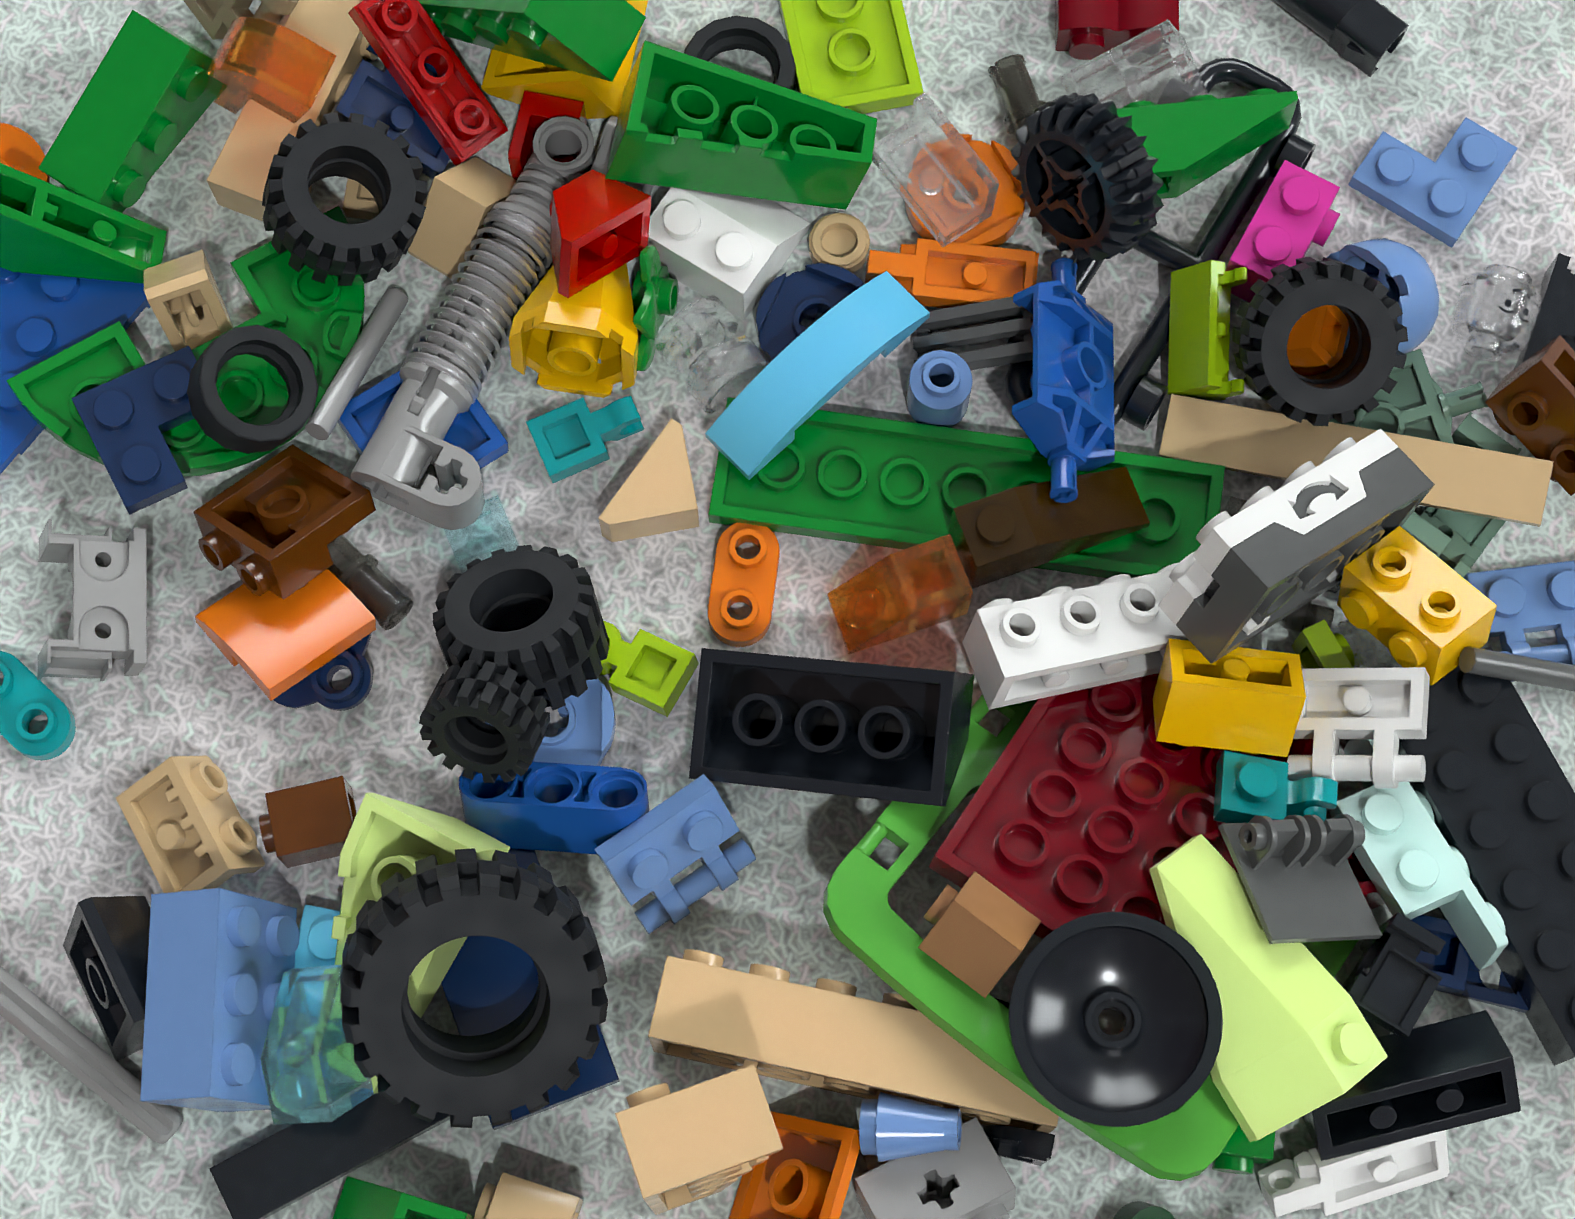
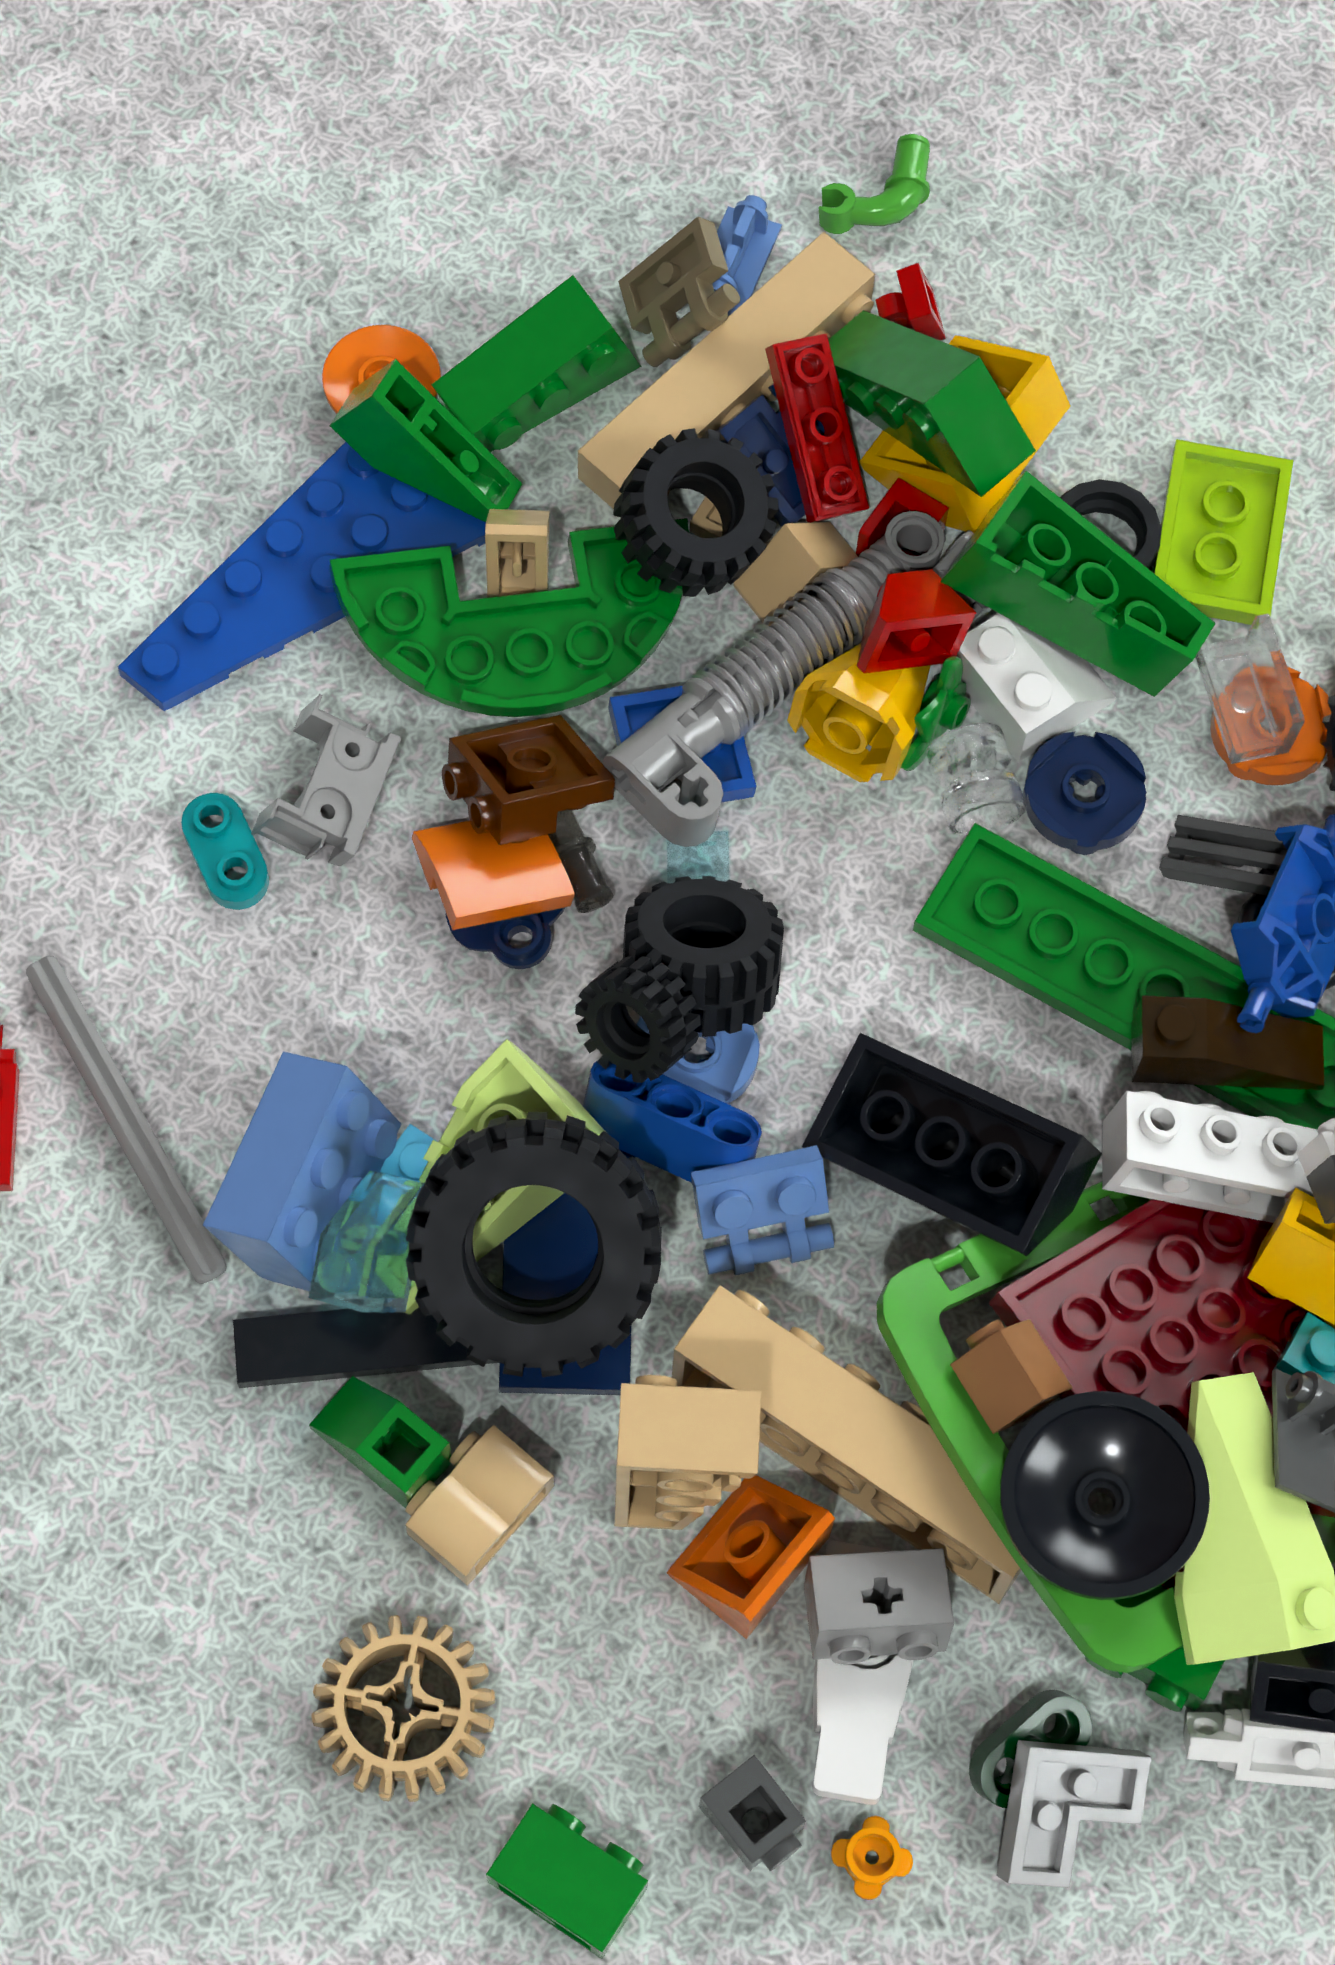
camera: 20 degrees right, 5 degrees down
black slope [63,896,150,1061] -> none
dark blue plate [71,346,197,515] -> none
tan bracket [116,755,265,893] -> none
black tyre [187,325,318,454] -> none
clear orange brick [206,17,336,124] -> none
reddish brown brick [259,776,357,868] -> none
light grey bar [305,288,408,440] -> none
teal plate [526,396,644,483] -> none
tan slope [598,418,699,542] -> none
lime plate [600,621,699,717] -> none
medium azure slope [705,271,930,480] -> none
orange plate [708,523,780,647] -> none
tan tile [809,213,870,273] -> none
clear orange slope [827,534,973,655] -> none
medium blue cone [859,1092,962,1162] -> none
orange hinge [865,238,1039,317] -> none
medium blue brick [906,350,973,428] -> none
black tile [983,1124,1055,1166] -> none

